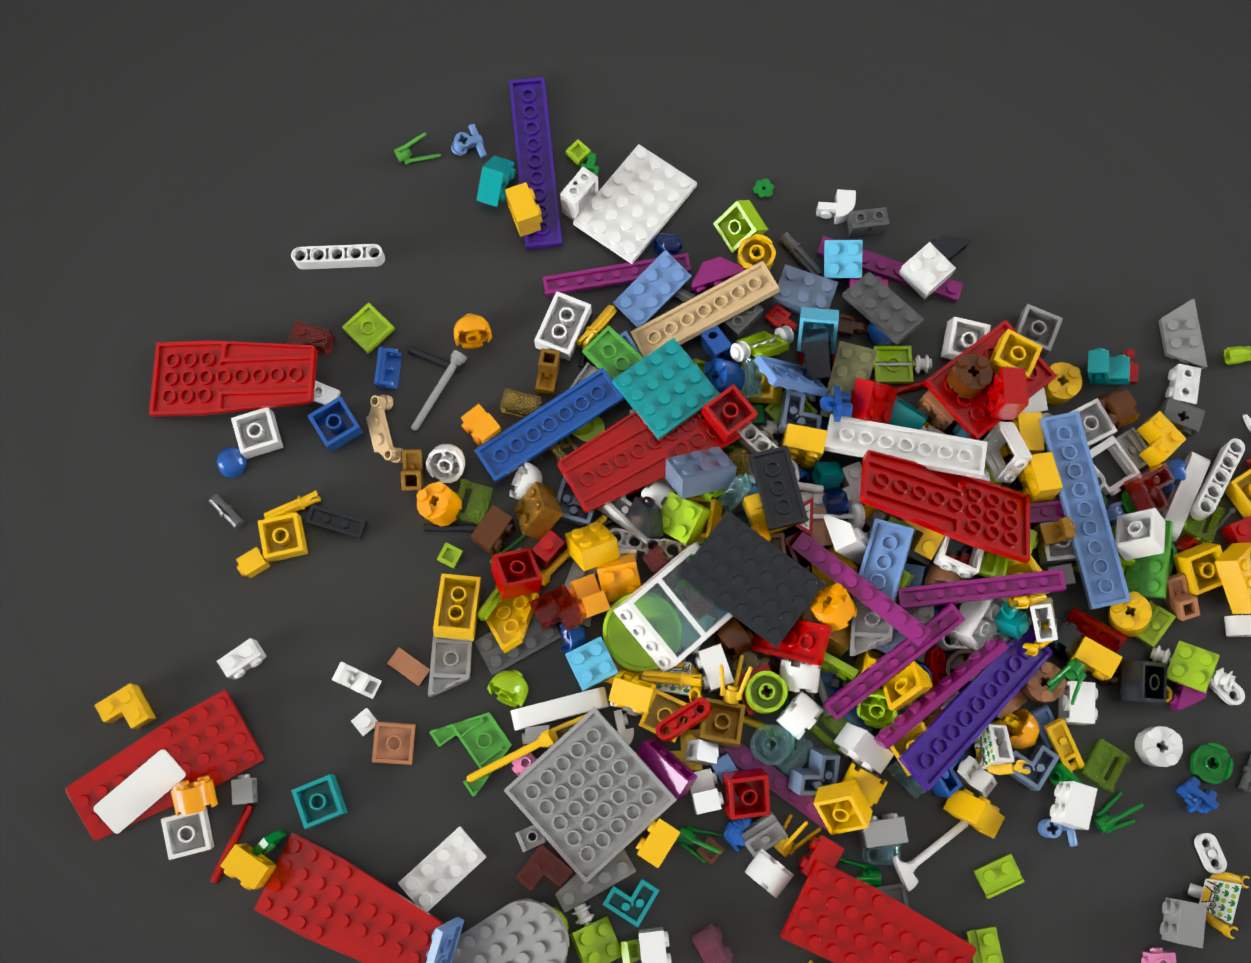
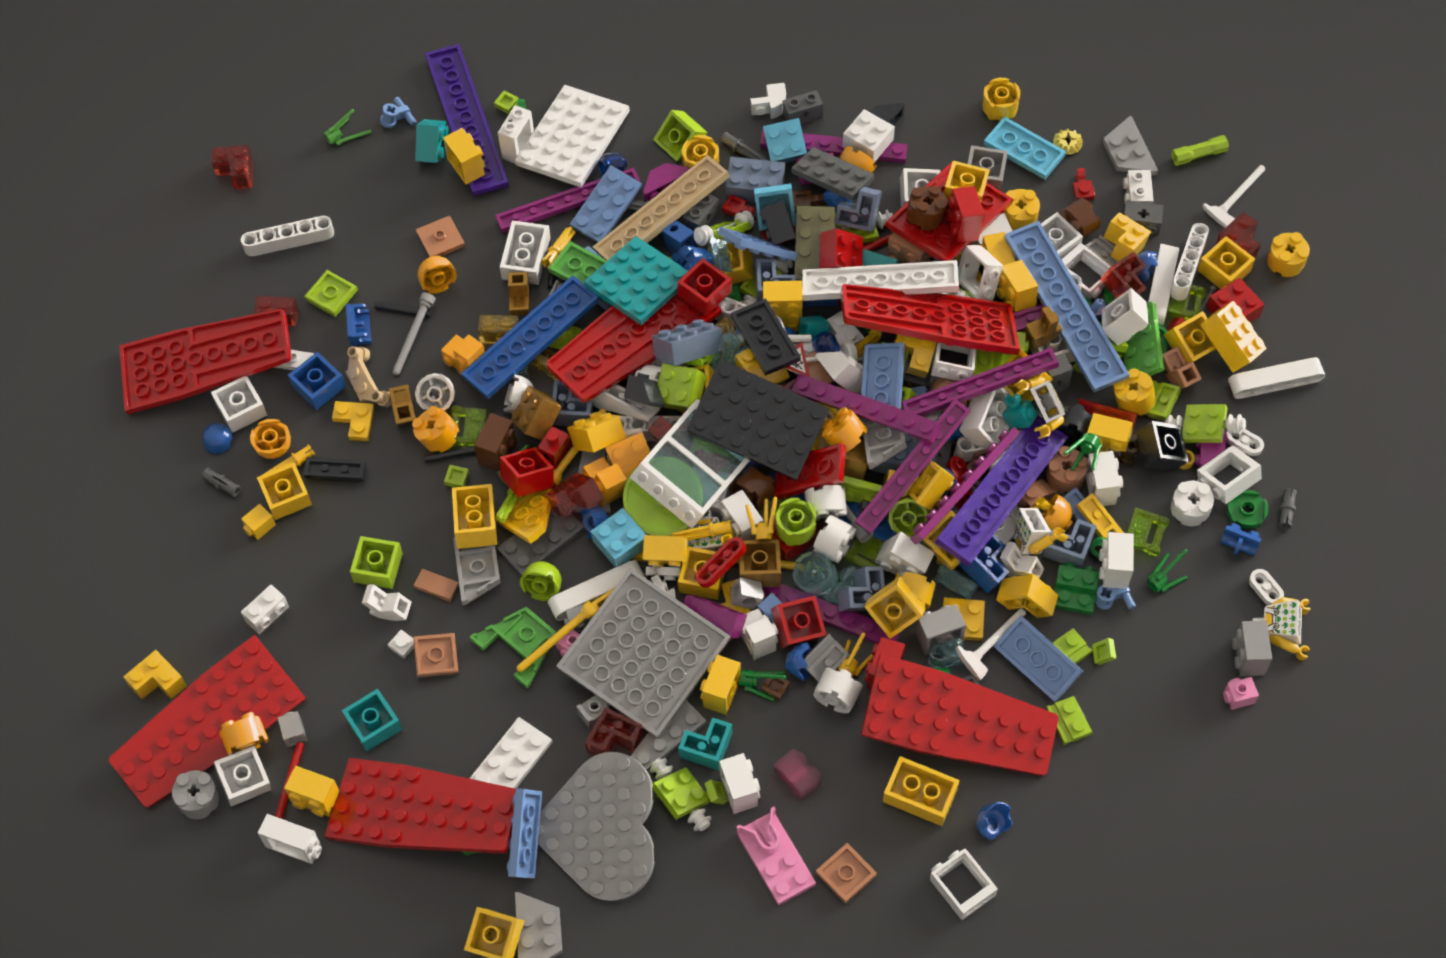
camera: 10 degrees left, 15 degrees down
white piece [94,749,186,834] -> none
green plate [252,829,286,857] -> none
green plant [753,178,774,198] -> none
blue hips [820,386,853,422] -> none
teal brick [1088,348,1130,385] -> none
none -> light grey brick [172,770,220,819]
none -> clear red brick [212,145,253,189]
none -> light orange cylinder [250,419,291,459]
none -> white window [258,814,322,864]
none -> yellow plate [332,401,375,441]
none -> lime brick [350,536,403,589]
none -> nougat plate [416,215,465,257]
none -> sand blue brick [834,187,882,232]
none -> light orange cylinder [839,146,877,173]
none -> yellow plate [943,597,985,641]
none -> yellow brick [982,78,1020,121]
none -> medium azure plate [983,116,1066,180]
none -> medium blue plate [993,615,1083,702]
none -> light yellow gear [1053,129,1083,155]
none -> green plate [1054,563,1099,615]
none -> lime plate [1092,638,1116,665]
none -> white window [1197,445,1262,504]

